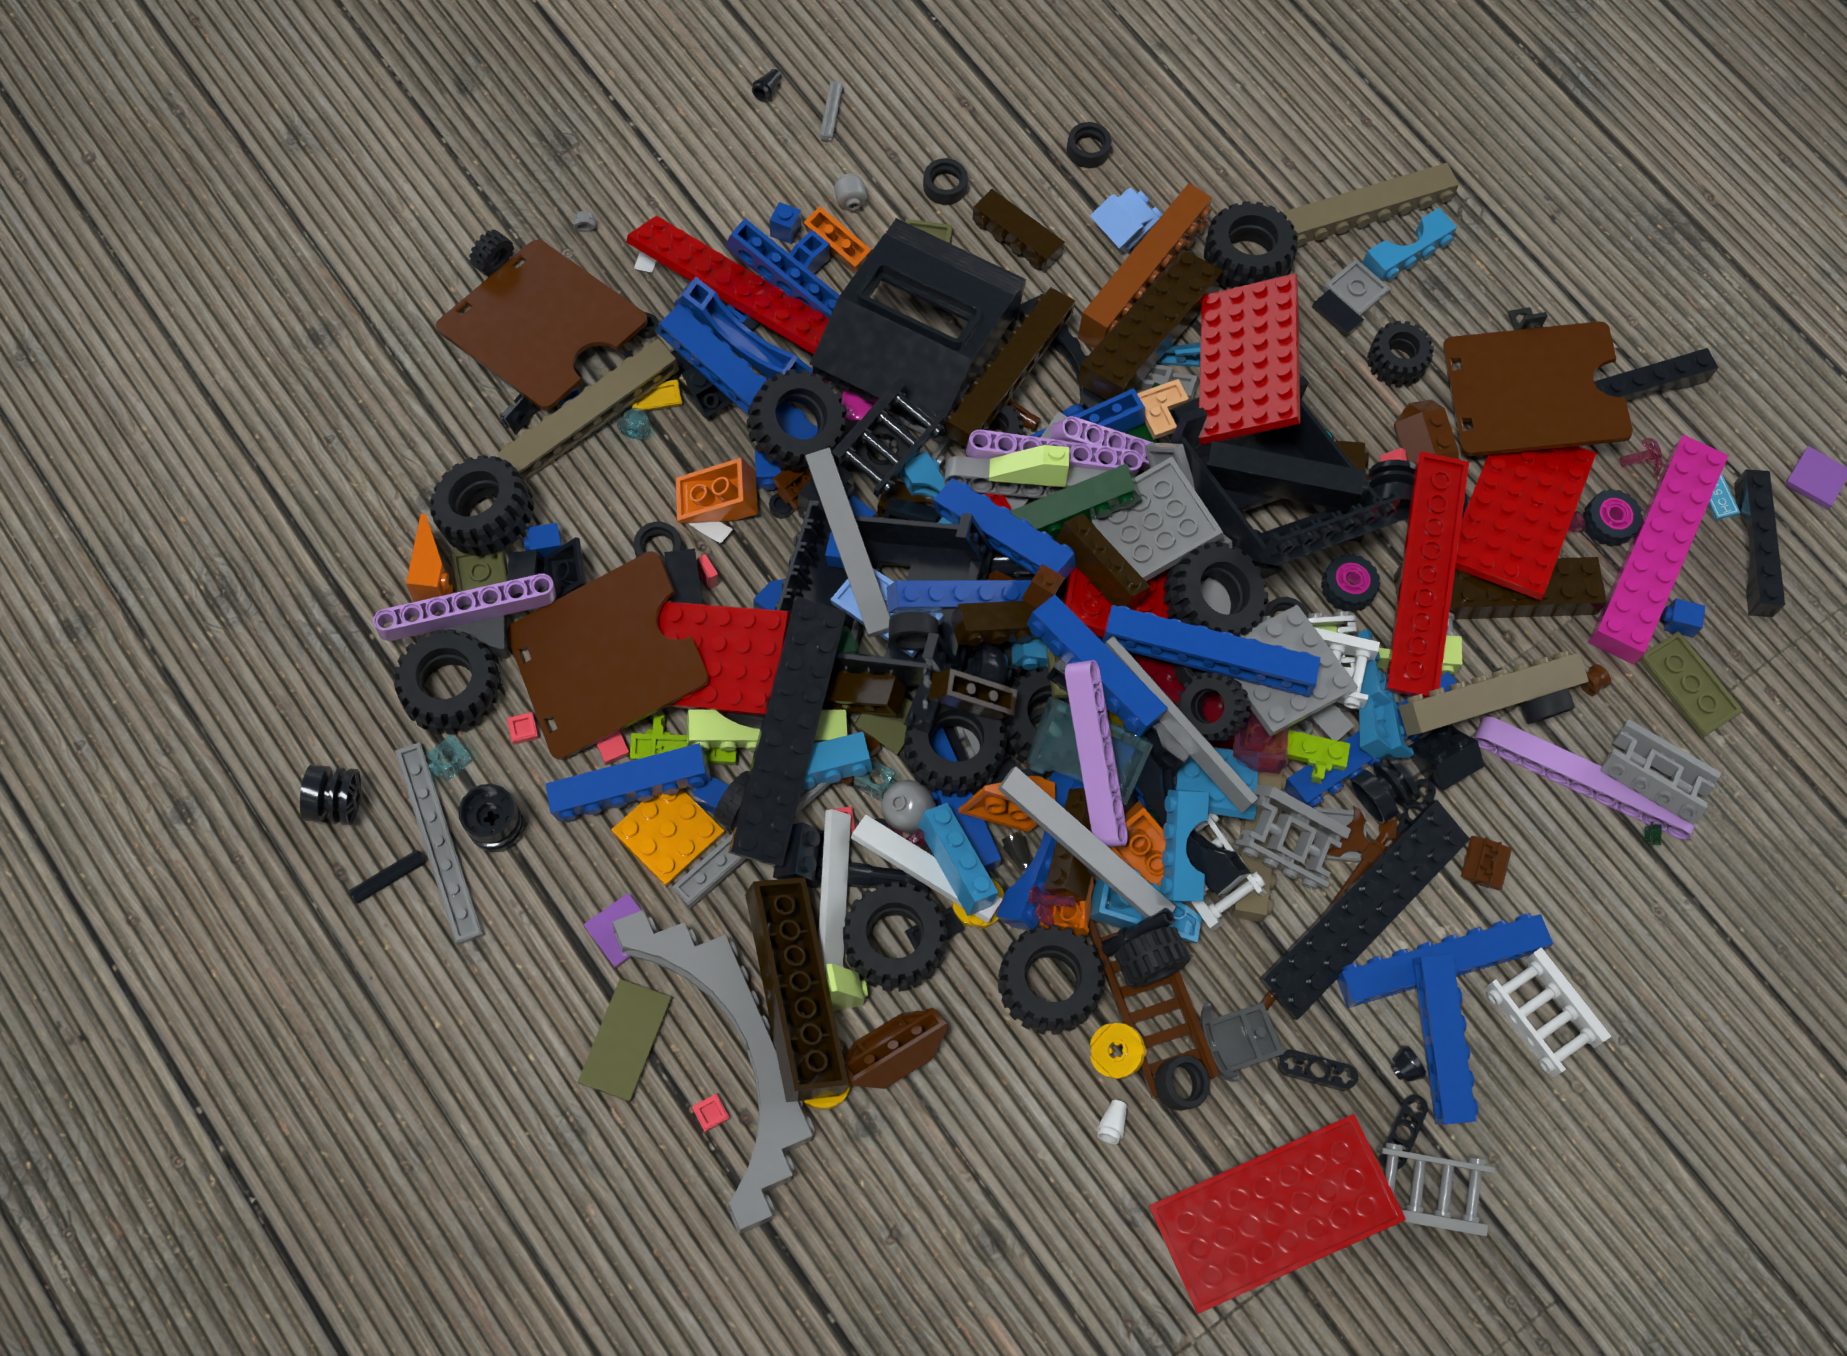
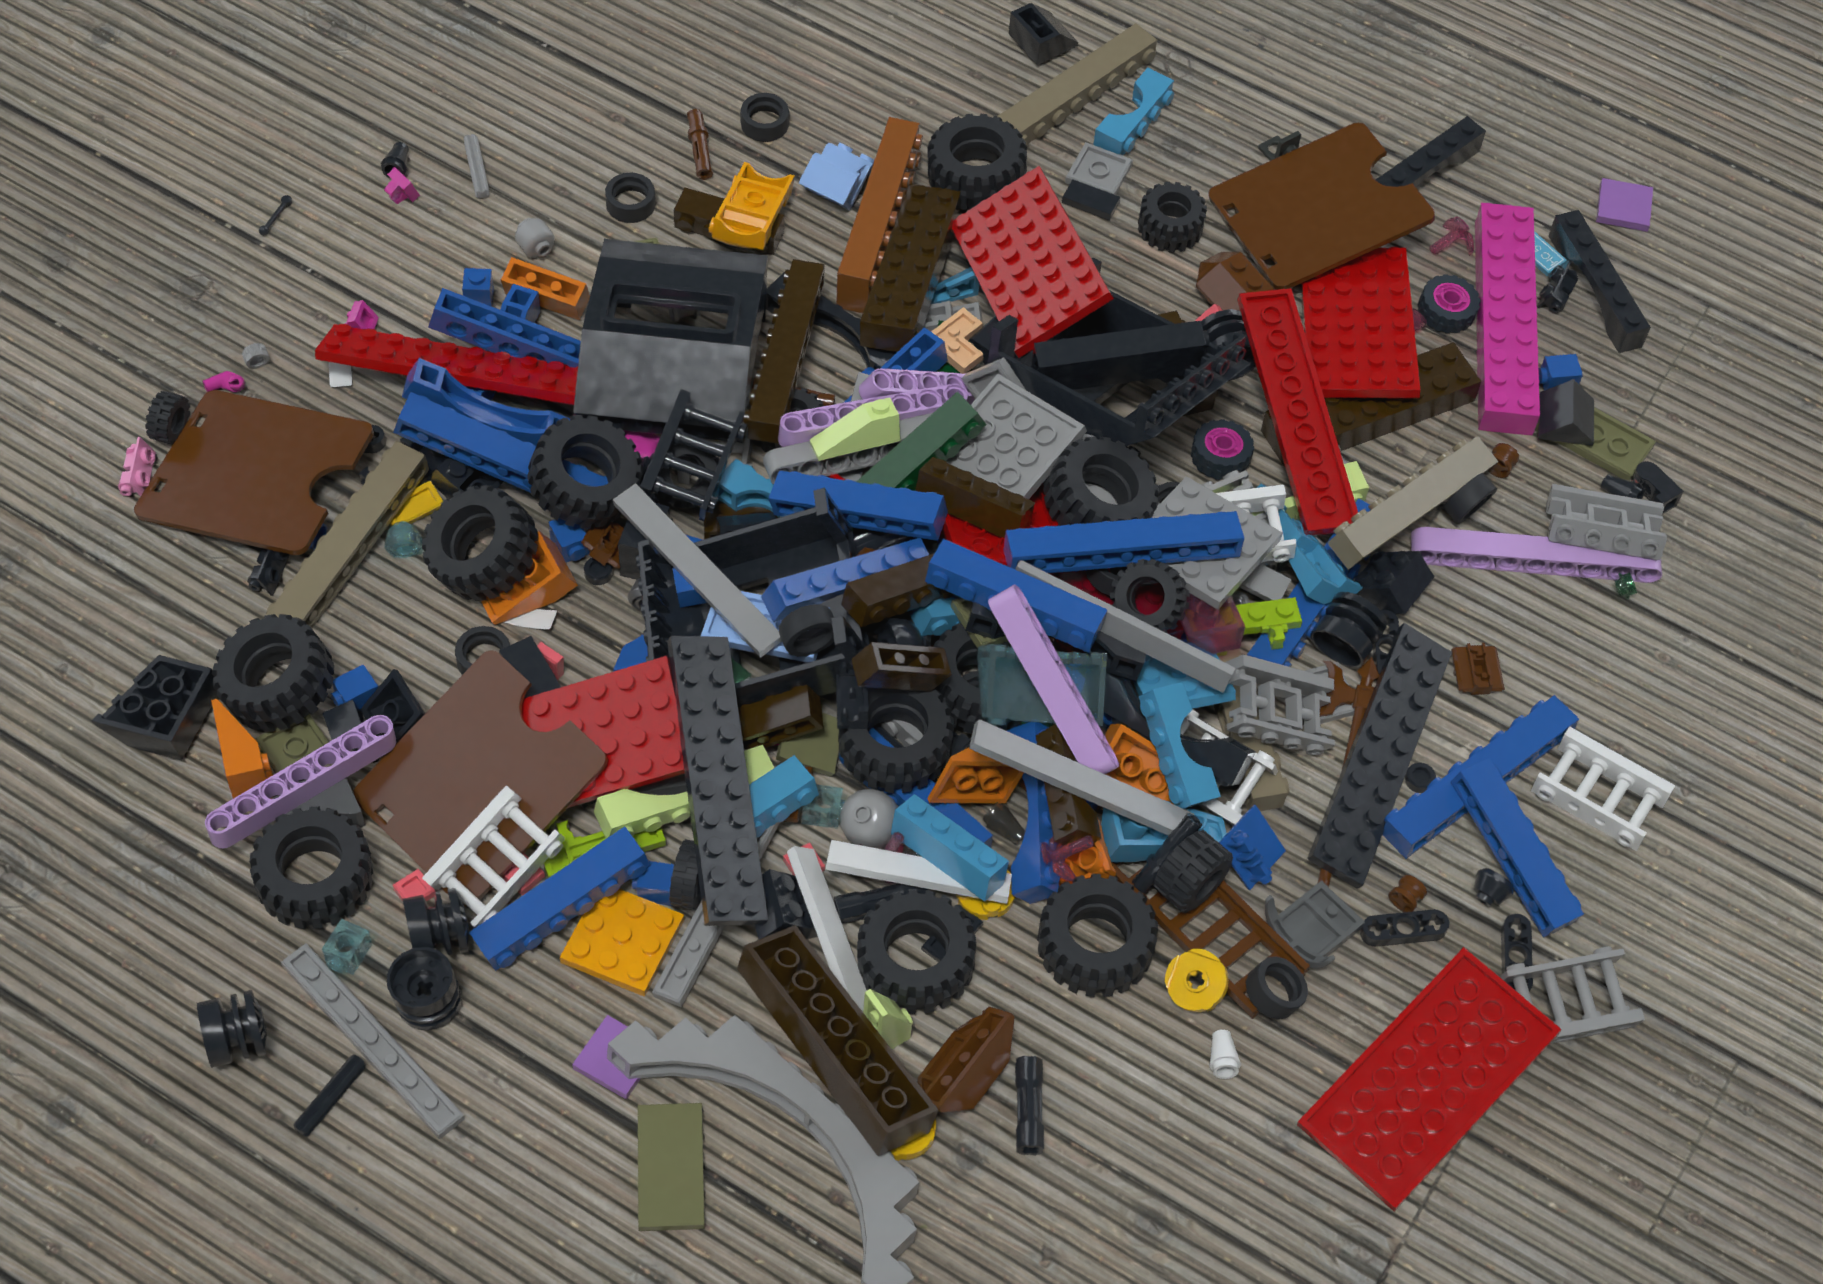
camera: 20 degrees left, 10 degrees down
coral tile [692,1093,730,1133] -> none
reddish brown brick [1021,564,1065,608] -> none
none -> black wedge [91,655,217,761]
none -> bright pink hinge [118,437,156,496]
none -> dark pink arm [202,371,245,392]
none -> black hinge [259,195,292,236]
none -> dark pink tile [344,300,379,329]
none -> dark pink tile [384,168,420,204]
none -> black wheel [402,888,469,956]
none -> black tyre [422,485,538,601]
none -> white fence [422,785,566,927]
none -> reddish brown pin [687,109,713,180]
none -> light orange piece [709,162,795,250]
none -> black slope [1008,3,1079,65]
none -> black axle [1015,1056,1044,1156]
none -> blue hinge [1219,805,1286,890]
none -> reddish brown wheel [1388,875,1427,912]
none -> black tile [1405,762,1436,793]
none -> black hinge [1537,260,1578,313]
none -> black slope [1538,379,1594,446]
none -> black cone [1601,474,1645,499]
none -> black leg [1631,461,1684,515]

